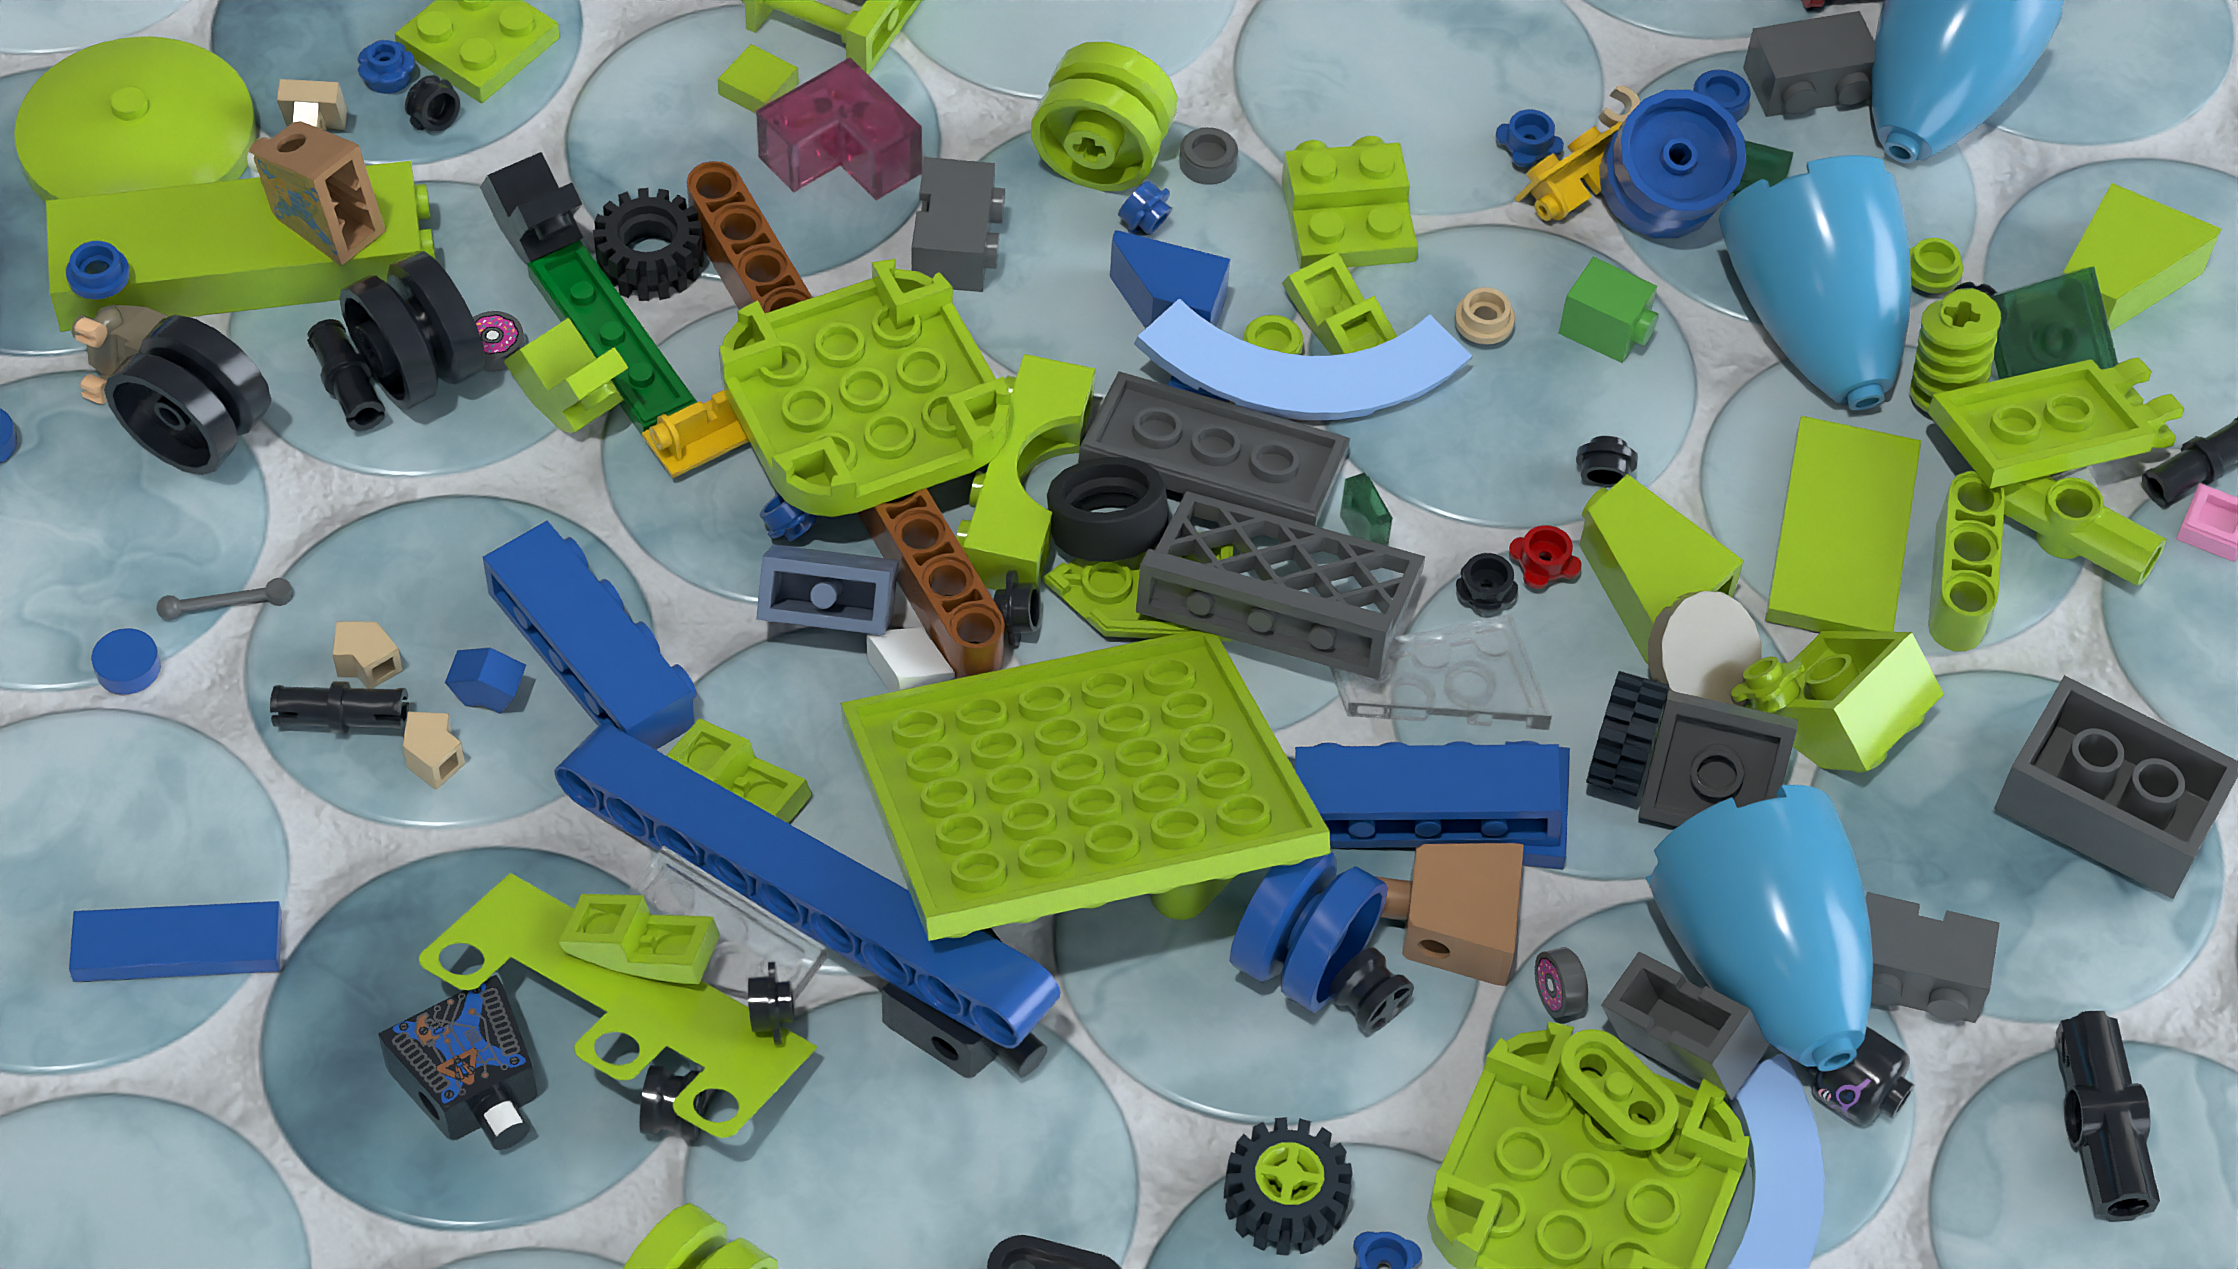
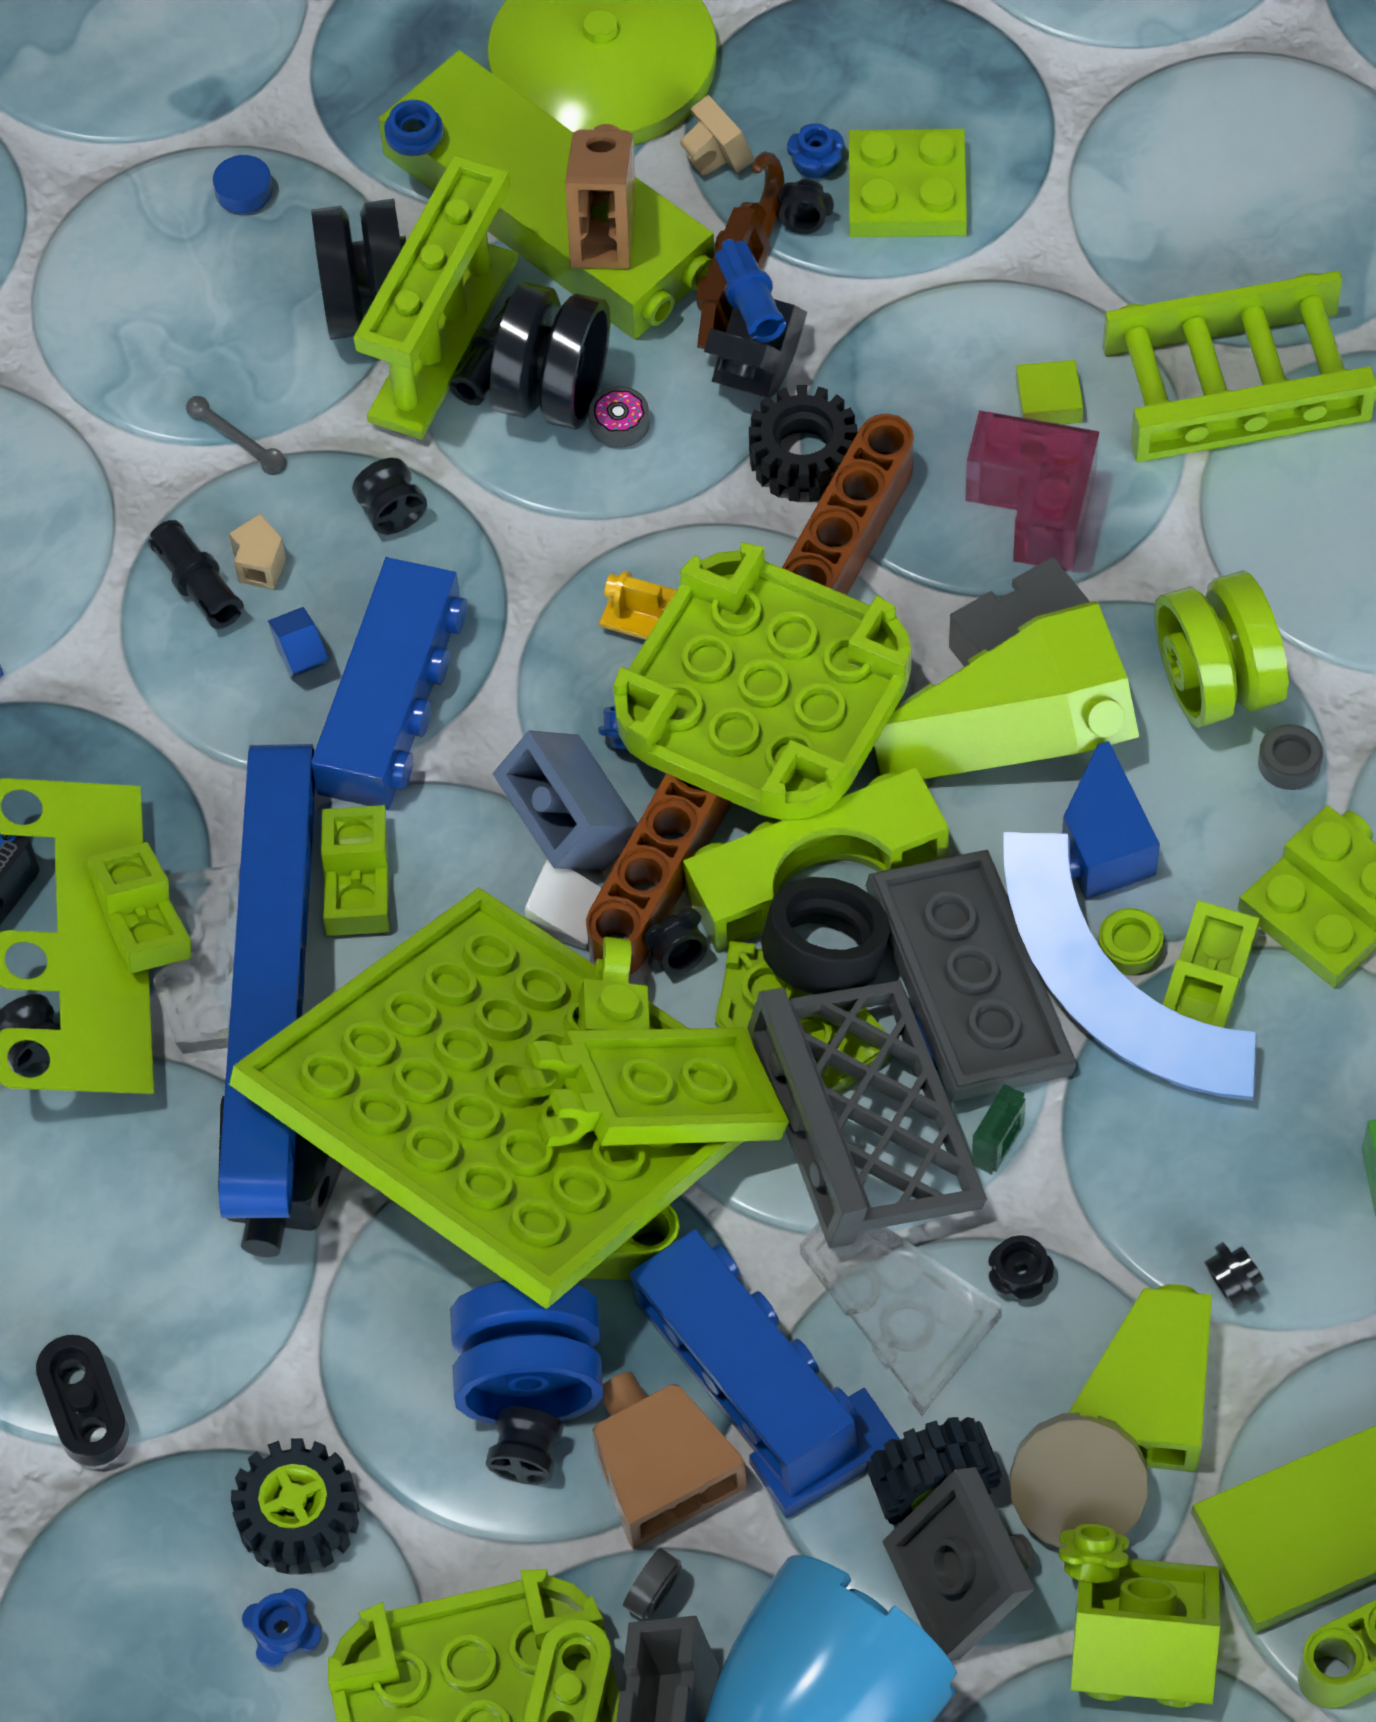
camera: 60 degrees right, 5 degrees up
dark tan piece [72,304,169,405] -> none
blue tile [91,628,161,694] -> none
tan piece [403,711,465,790] -> none
lime brick [503,318,628,433] -> none
green tile [527,240,697,436] -> none
black plate [748,961,795,1045] -> none
blue plate [1118,180,1172,235] -> none
tan plate [1454,287,1515,344] -> none
red plate [1509,525,1582,589] -> none
none -> black wheel [352,457,427,535]
none -> lime fence [354,155,519,440]
none -> lime tile [517,1027,789,1146]
none -> lime plate [578,937,650,1030]
none -> reddish brown plate [696,151,785,349]
none -> blue axle [715,238,786,343]
none -> lime wedge [873,601,1139,779]

